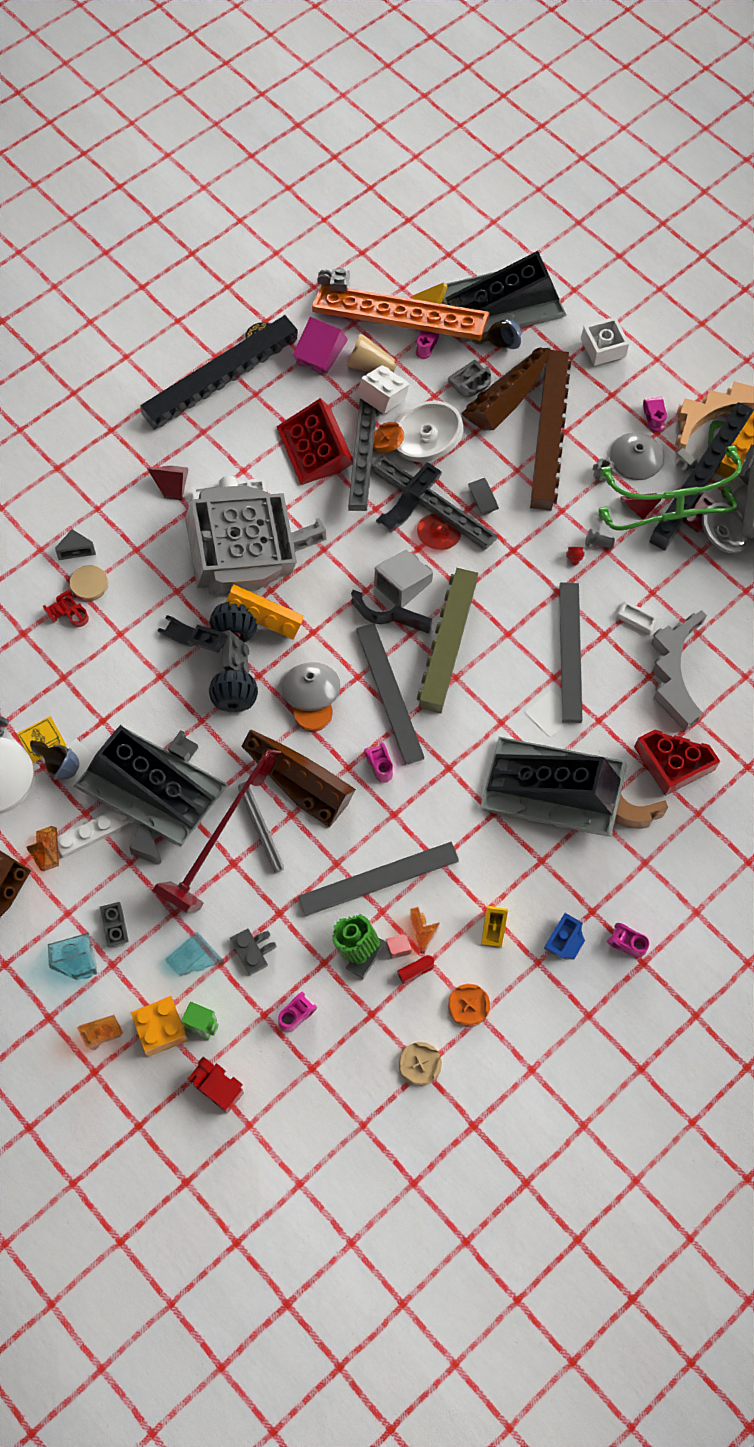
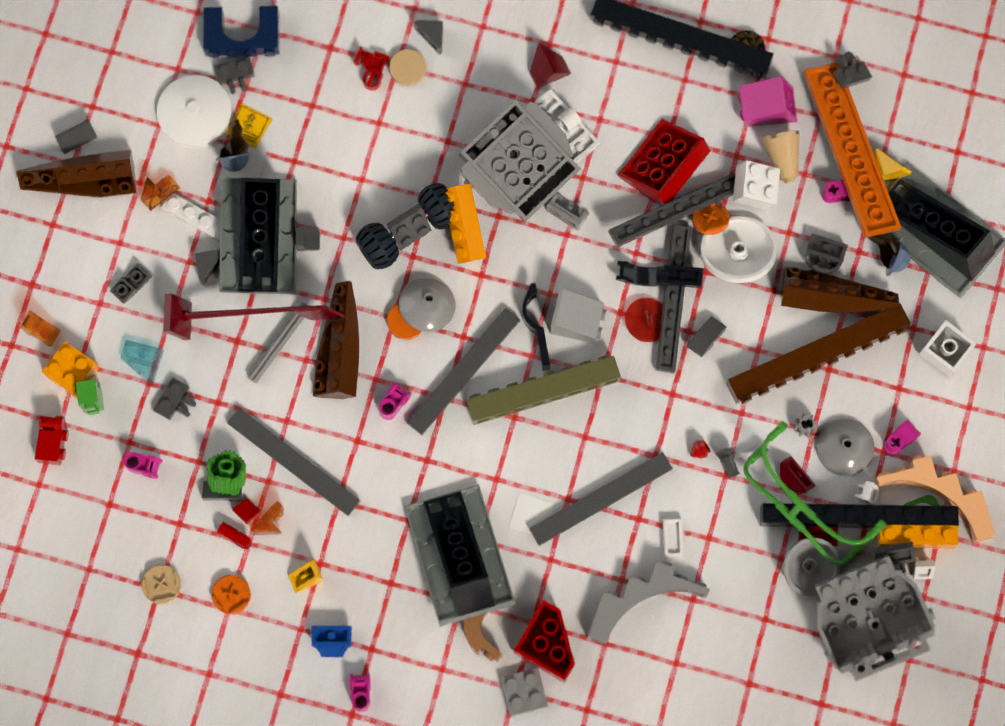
camera: 60 degrees right, 10 degrees up
clear light blue slope [48,933,97,980] -> none
black piece [157,615,228,653] -> none
none -> light grey plate [500,668,548,717]

